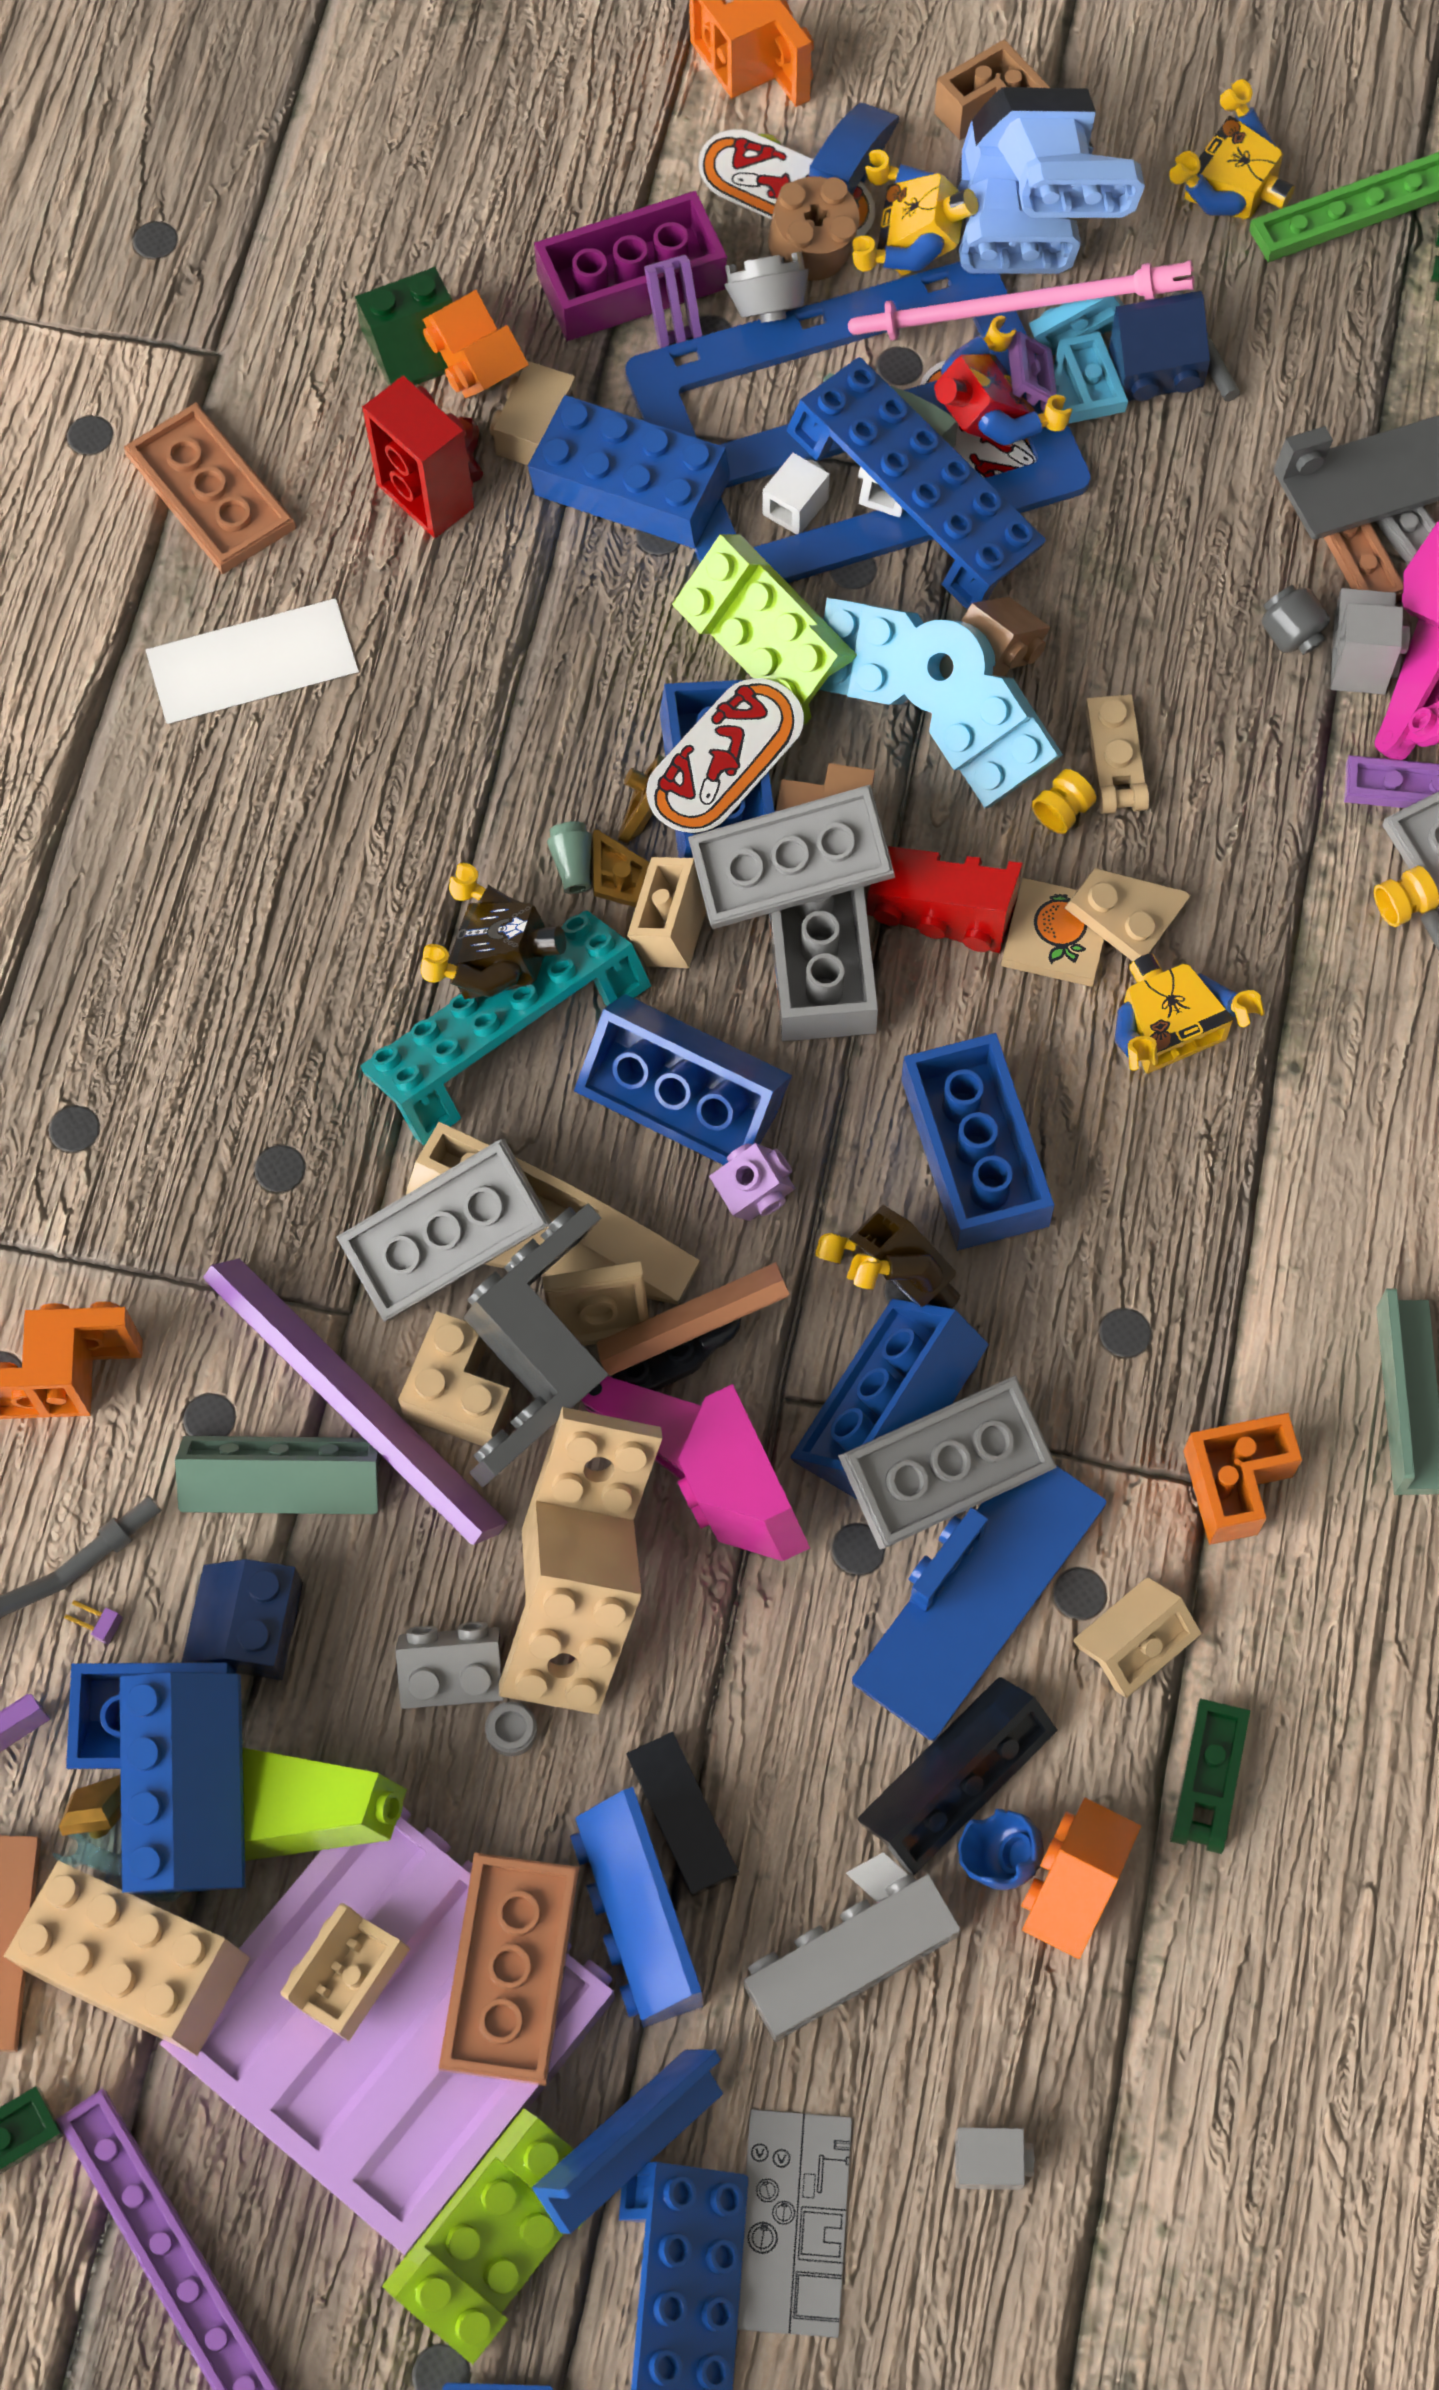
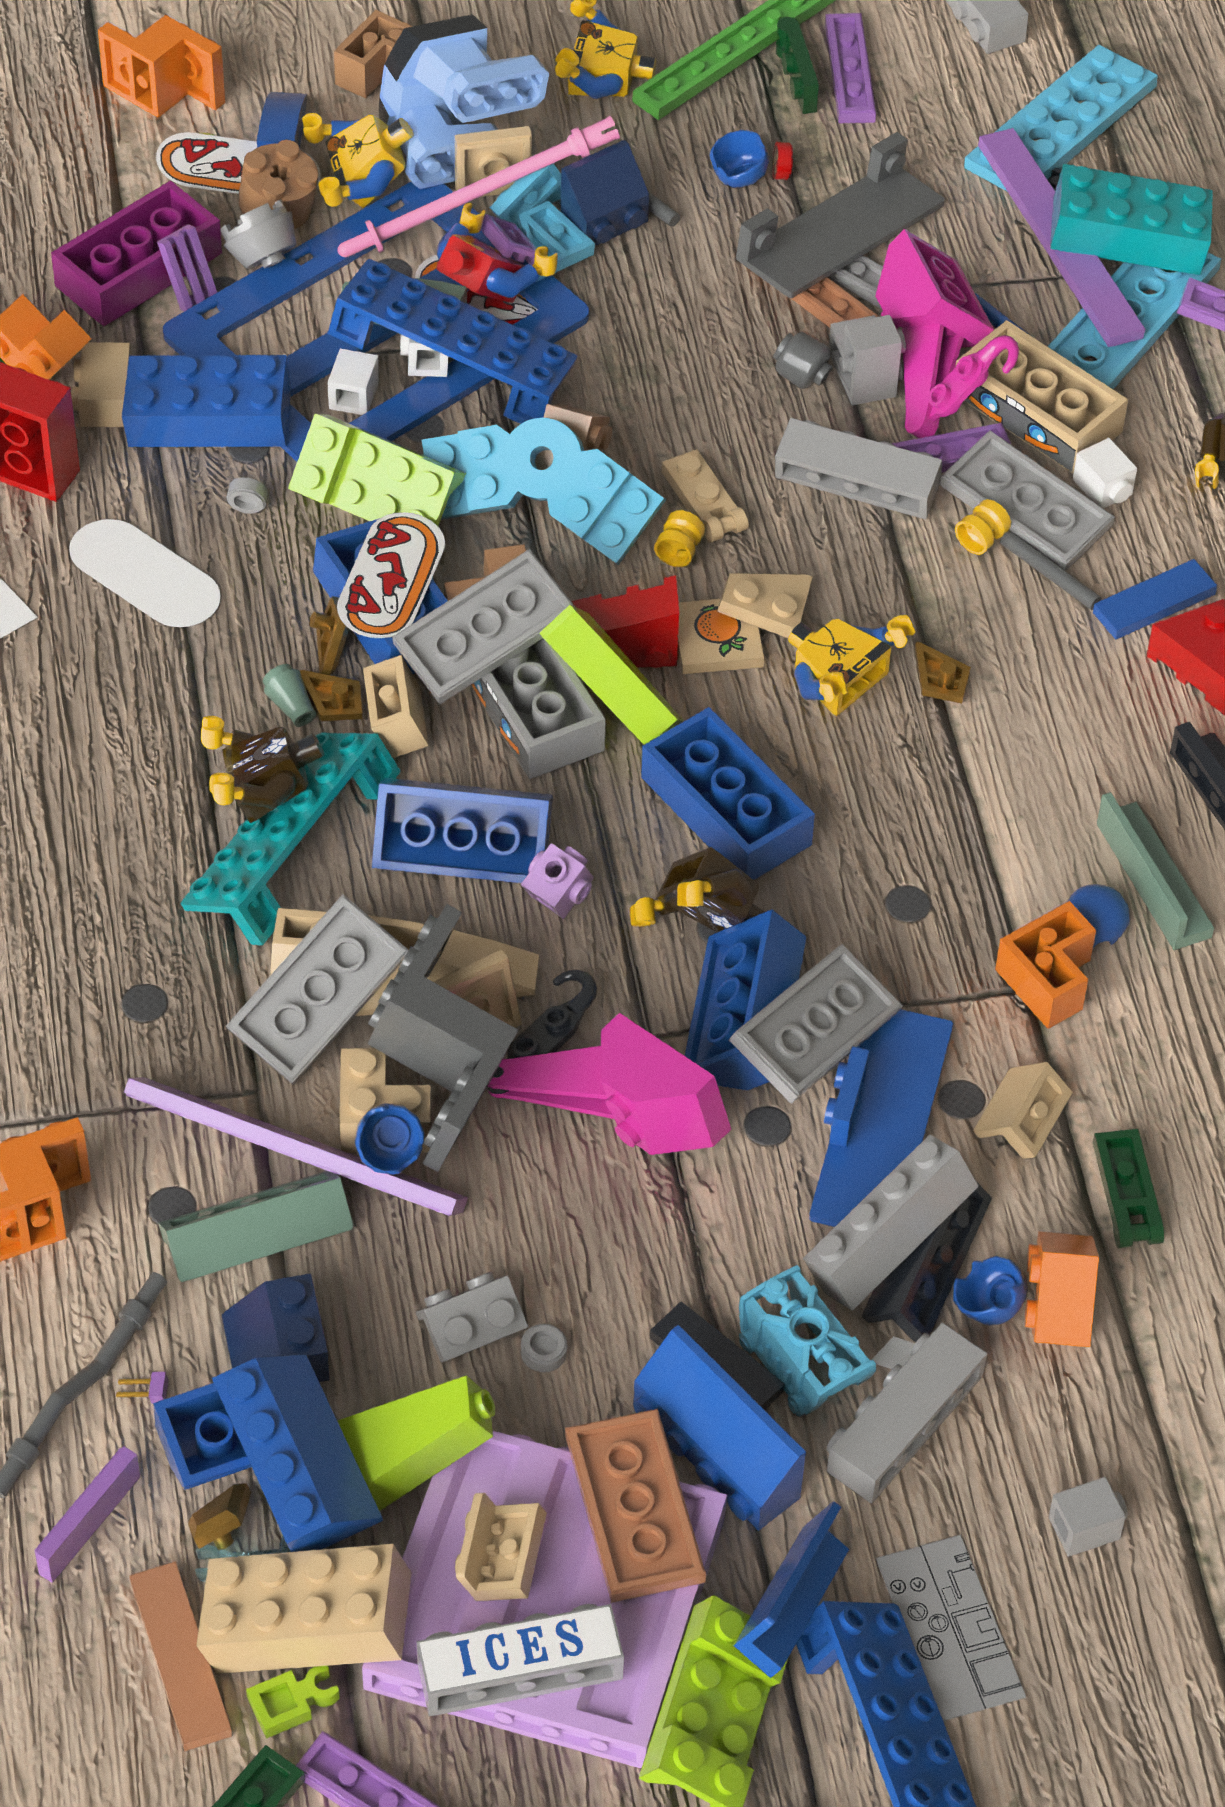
camera: 25 degrees left, 15 degrees down
tan bracket [499,1407,662,1715] -> none
nougat tile [596,1262,790,1376] -> none
none -> white sticker [69,519,221,627]
none -> light grey tile [226,477,268,514]
none -> lime plate [246,1666,340,1739]
none -> blue hair [355,1103,425,1175]
none -> brick [417,1604,624,1717]
none -> tan tile [454,126,532,197]
none -> lime slope [539,605,684,745]
none -> blue hair [710,130,769,188]
none -> medium azure piece [739,1265,876,1417]
none -> red tile [772,142,793,180]
none -> light grey brick [775,418,942,520]
none -> light grey brick [803,1135,979,1311]
none -> pearl gold piece [915,642,971,704]
none -> blue hair [1067,884,1130,948]

